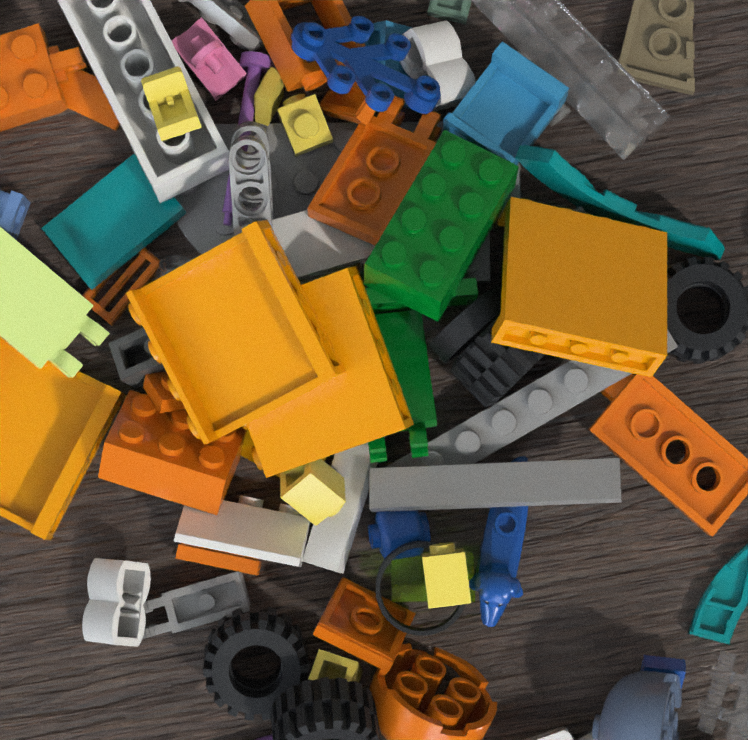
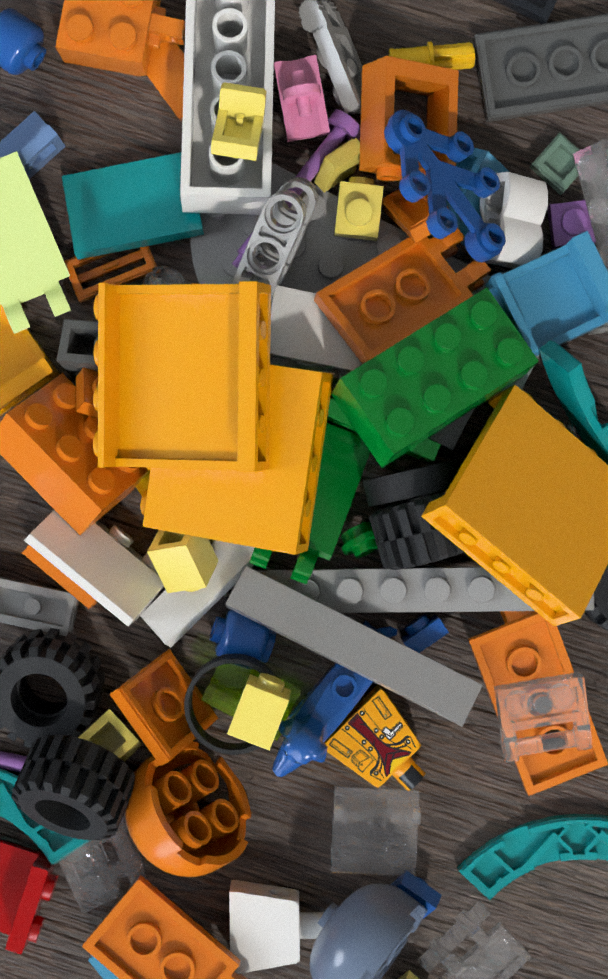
camera: 25 degrees right, 5 degrees up
none -> light orange torso [324,684,426,791]
none -> clear hinge [330,786,421,876]
none -> green plate [340,522,378,559]
none -> blue plate [400,614,449,653]
none -> clear plate [494,672,592,763]
none -> medium lavender plate [547,199,598,250]

